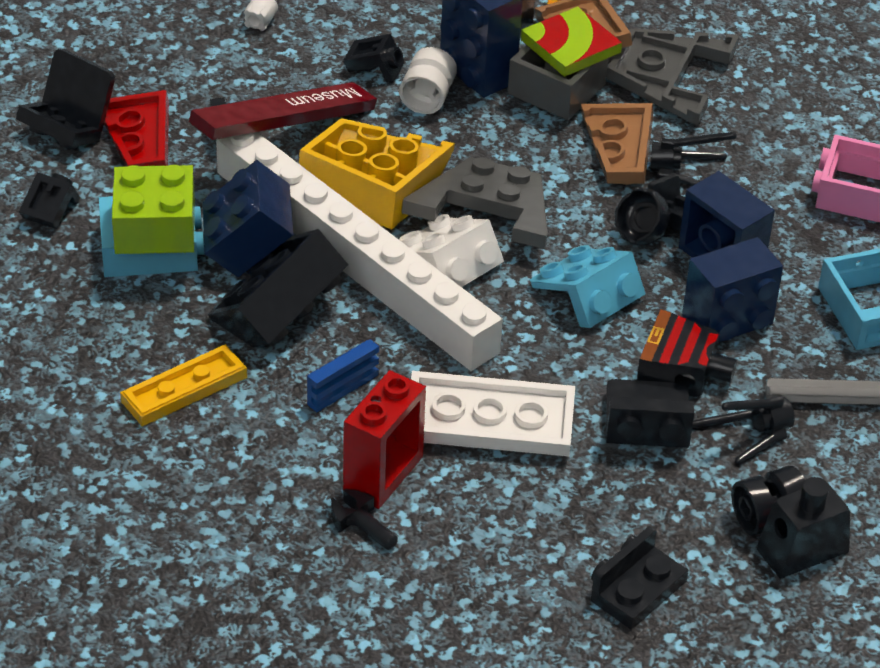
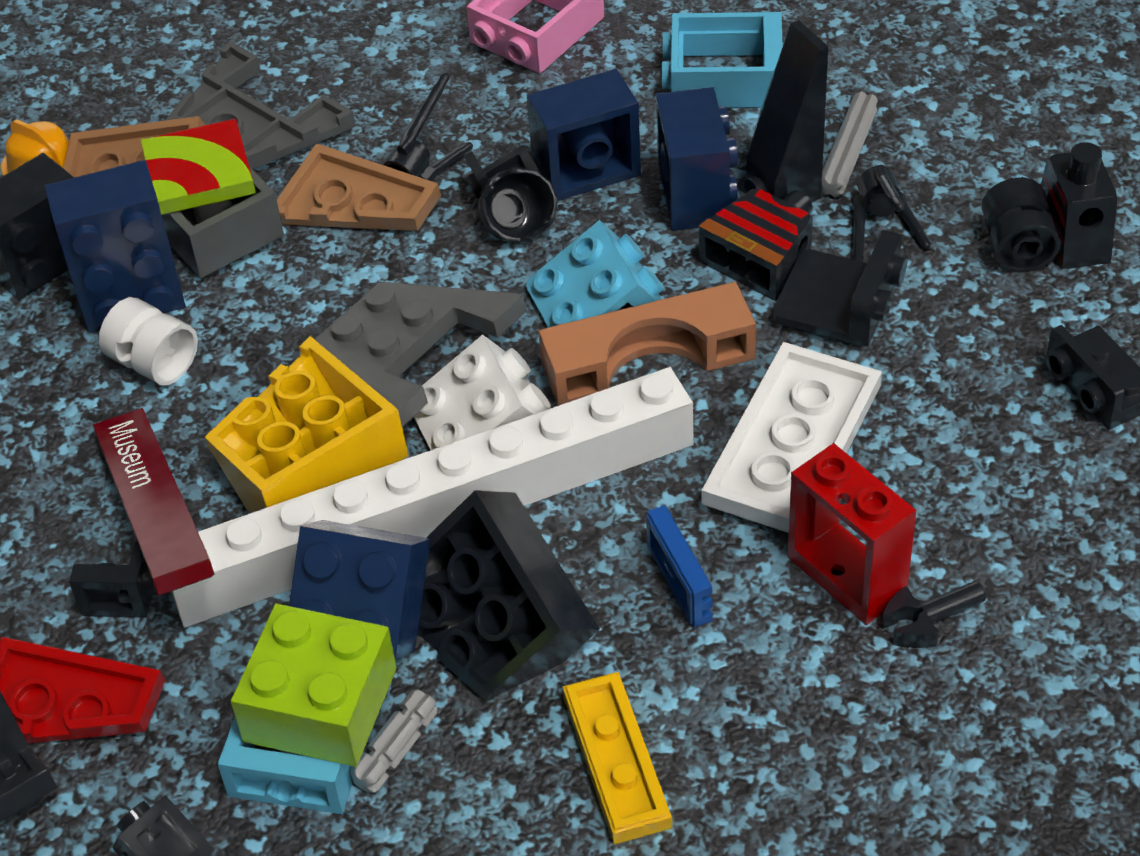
camera: 65 degrees left, 5 degrees up
black bracket [343,34,404,82] -> none
none -> light grey axle [349,689,437,793]
none -> nougat arch [538,282,756,406]
none -> black wedge [744,20,829,202]

